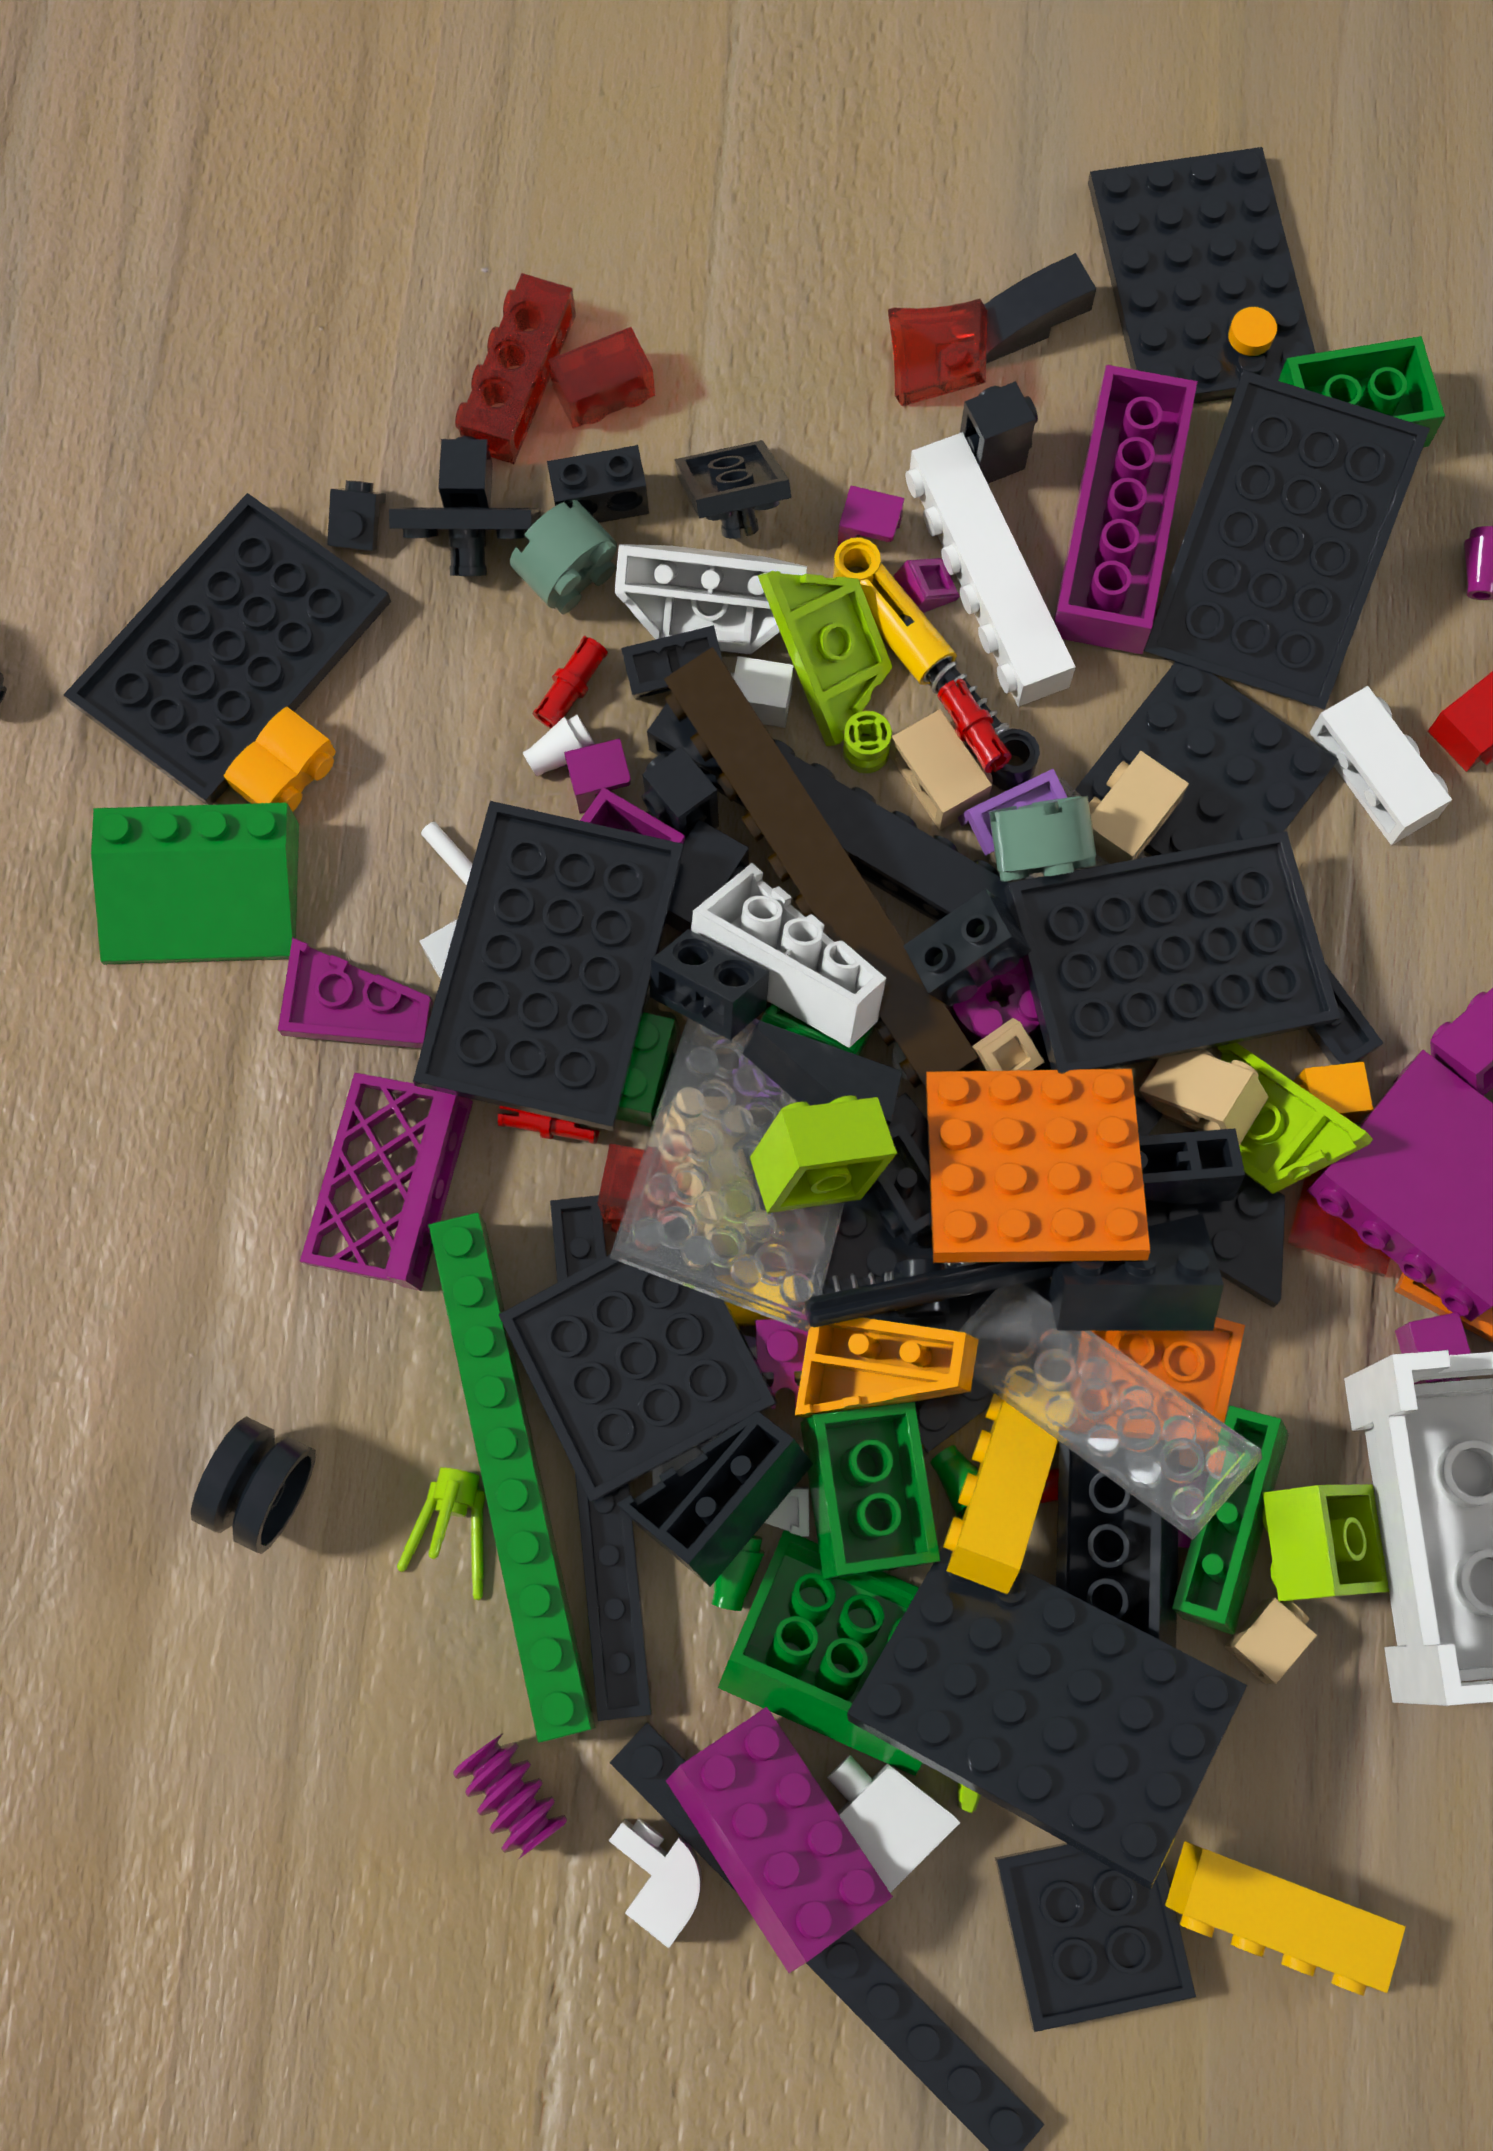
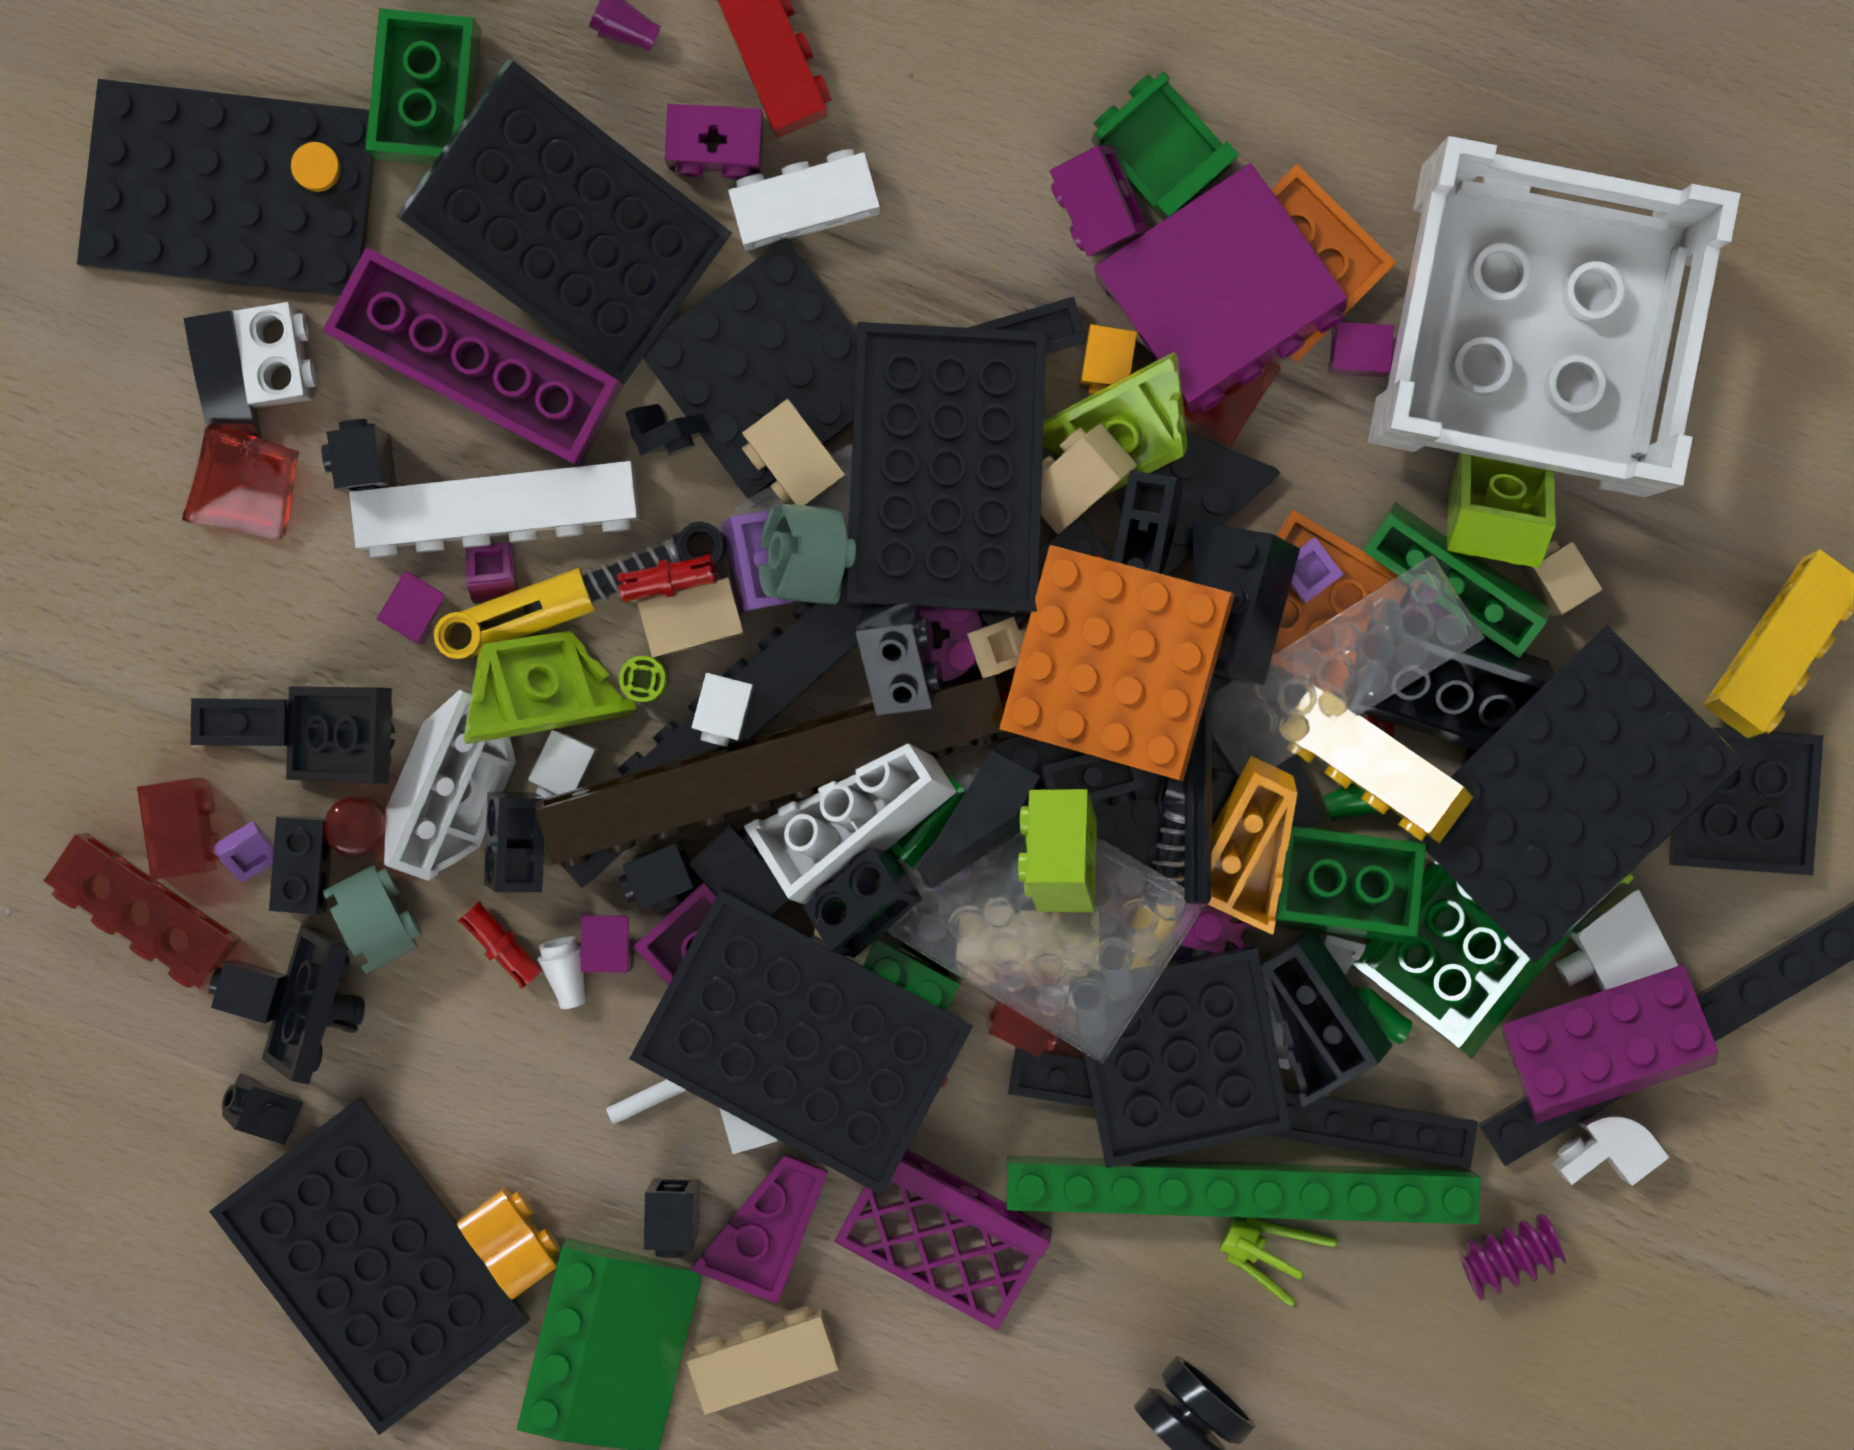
camera: 80 degrees left, 15 degrees up
none -> black plate [190,698,289,746]
none -> medium lavender plate [213,821,274,883]
none -> white brick [232,302,317,409]
none -> clear red head [324,796,385,857]
none -> black bracket [625,404,710,456]
none -> black brick [644,1178,700,1258]
none -> magenta brick [664,103,764,180]
none -> tan brick [687,1306,840,1415]
none -> white brick [692,673,755,747]
none -> medium lavender plate [1291,537,1343,603]

